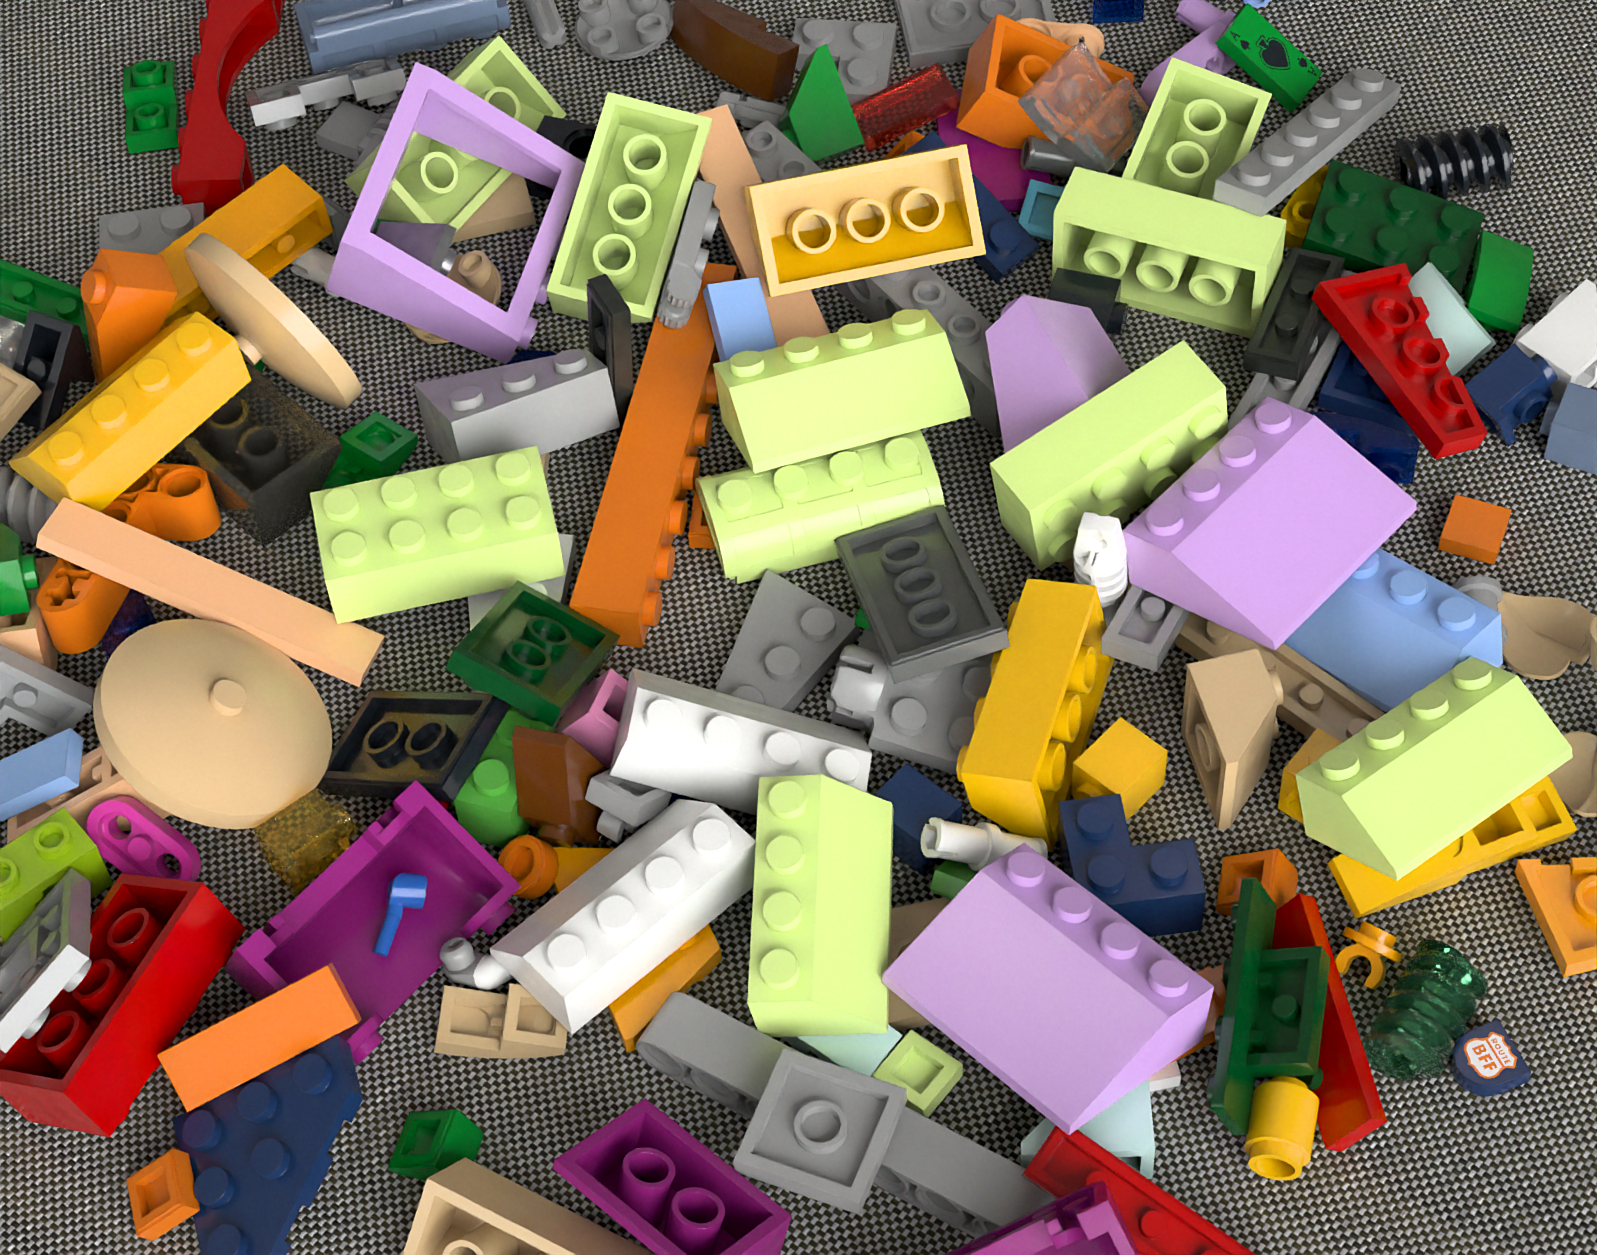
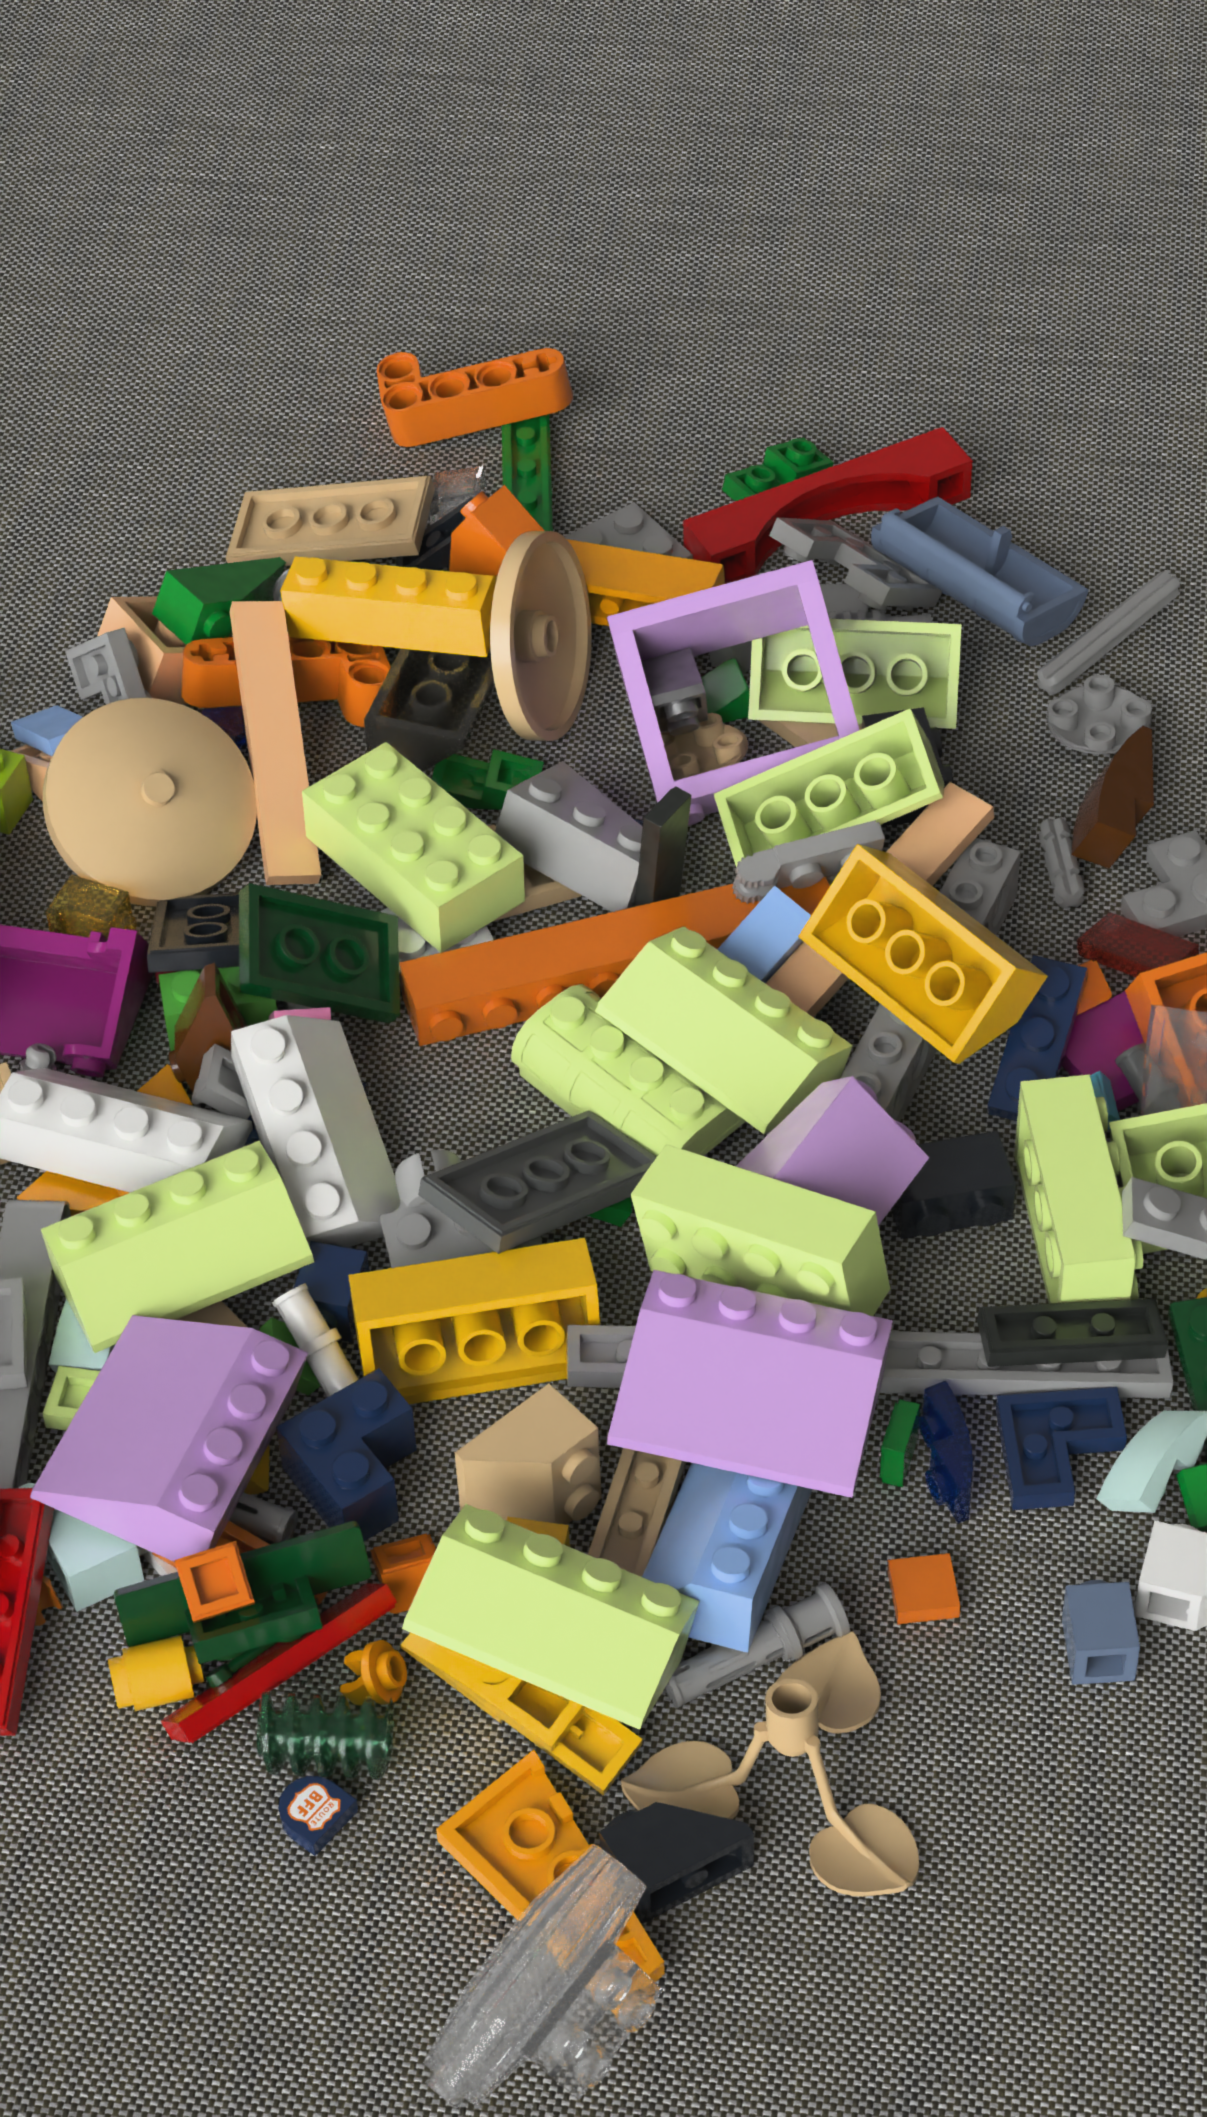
camera: 60 degrees right, 5 degrees down
dark pink plate [86,795,201,882] -> none
blue hand [372,873,427,957] -> none
orange tile [497,835,559,900] -> none
light grey wing [715,568,860,713] -> none
green slope [778,44,865,166] -> none
yellow brick [1071,717,1168,821] -> none
white hinge [1073,512,1128,627] -> none
red wing [1311,263,1488,459] -> none
dark blue brick [1465,343,1558,447] -> none
none -> orange tile [174,1541,255,1623]

